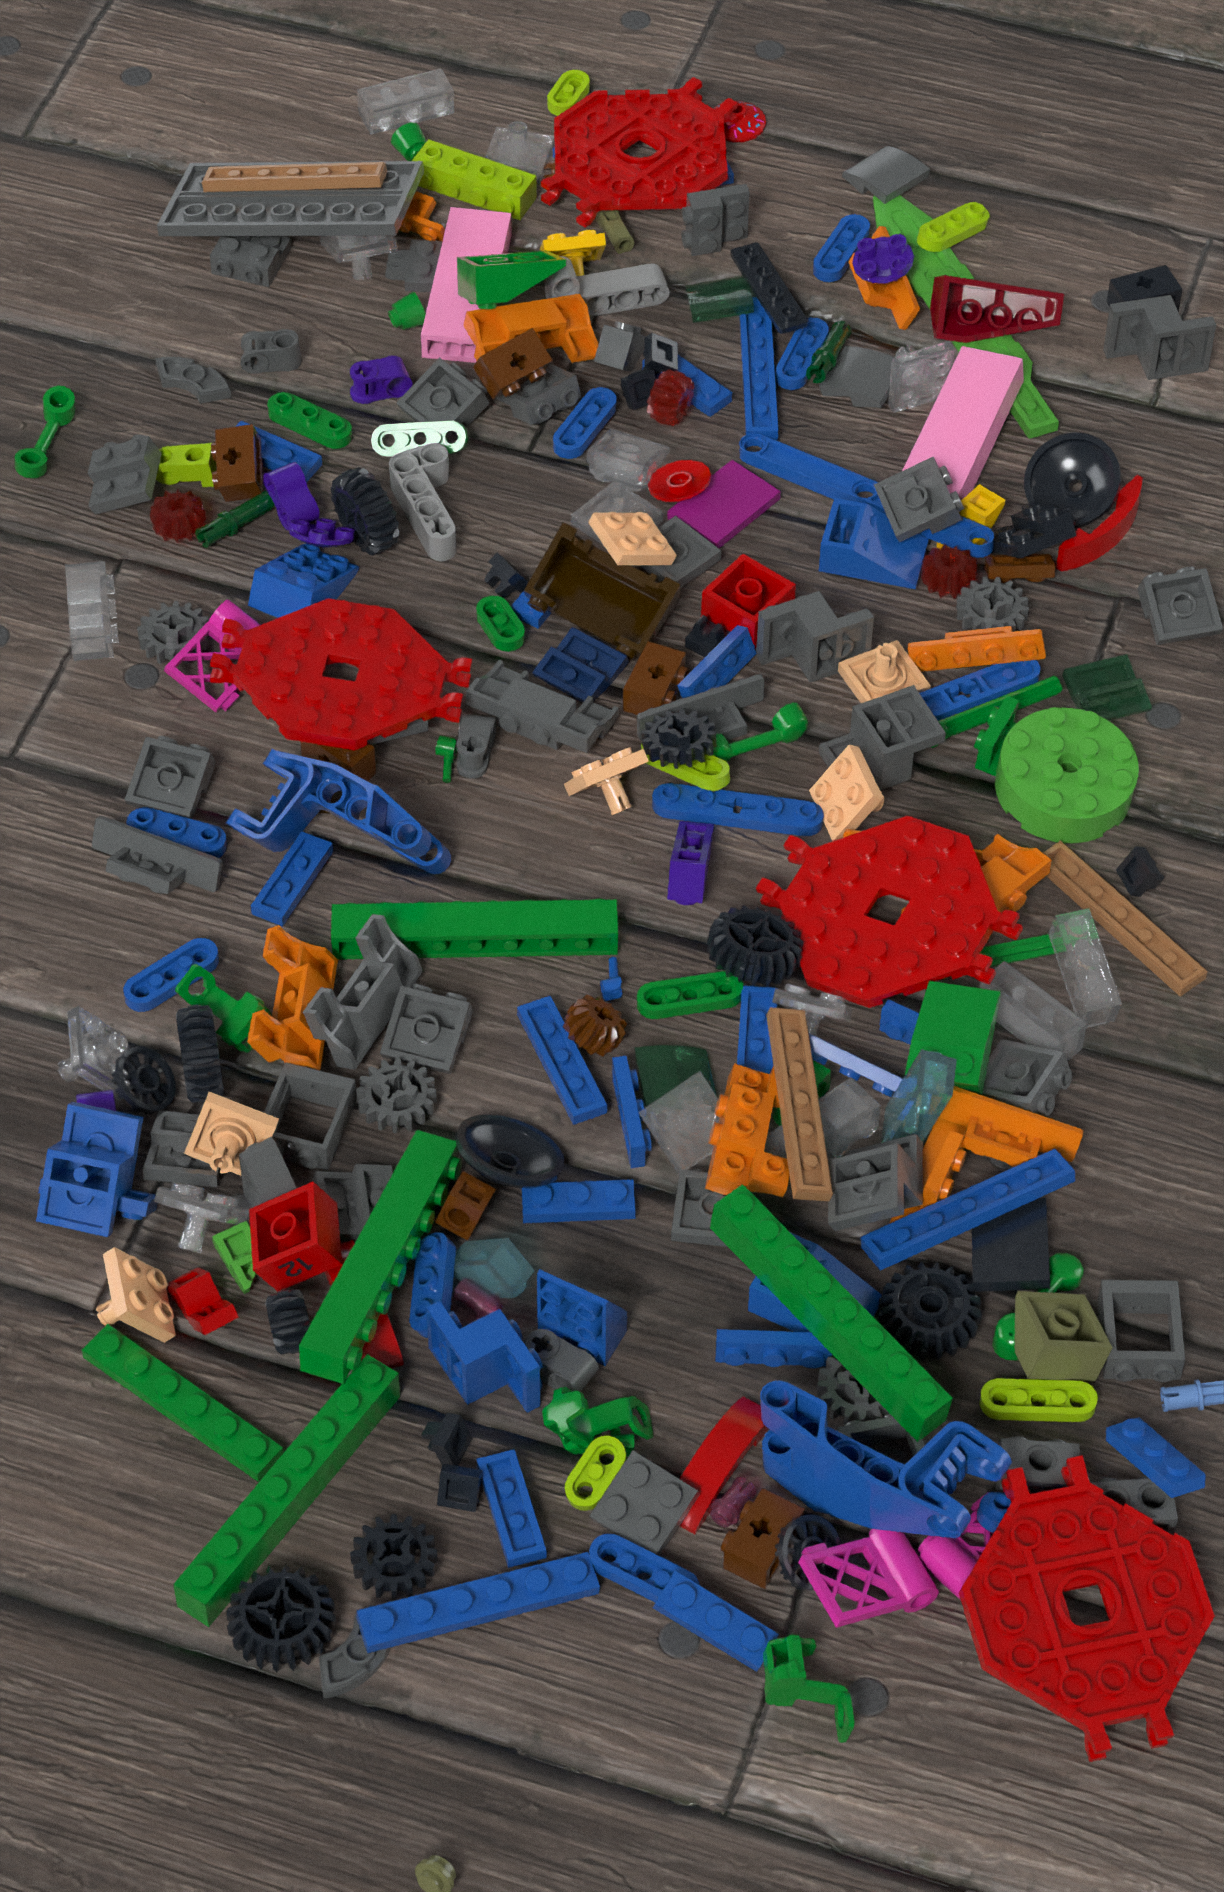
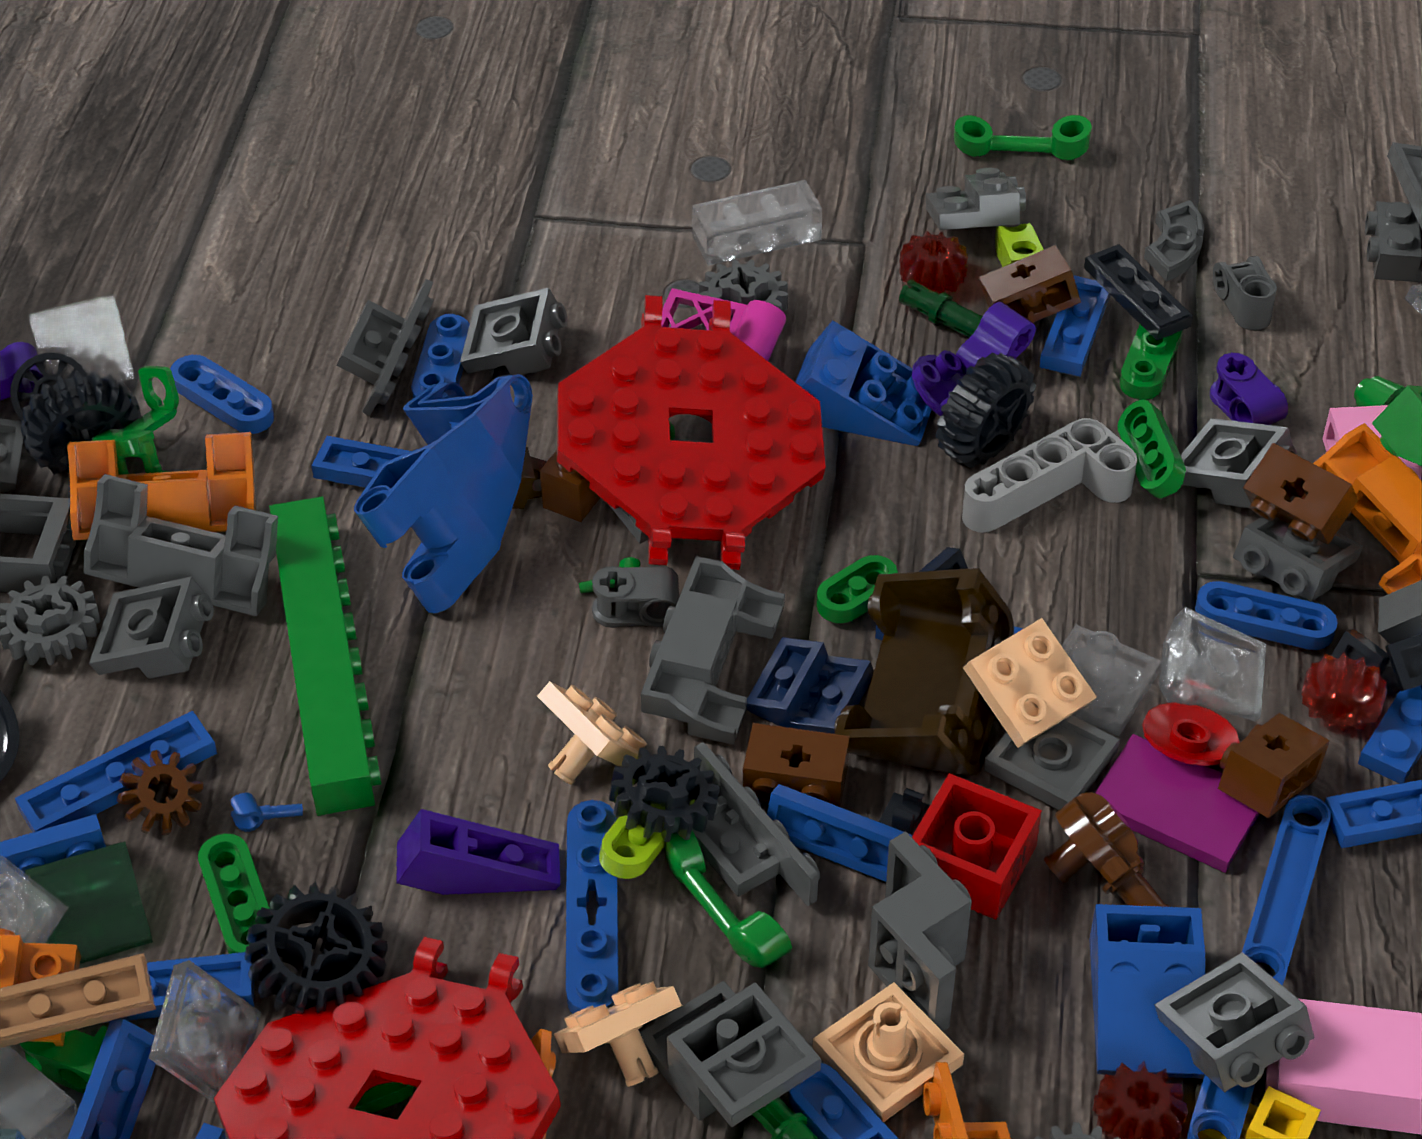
camera: 80 degrees right, 5 degrees down
none -> reddish brown pin [1044,792,1169,907]
none -> black tile [1084,244,1193,341]
none -> reddish brown brick [1218,713,1330,818]

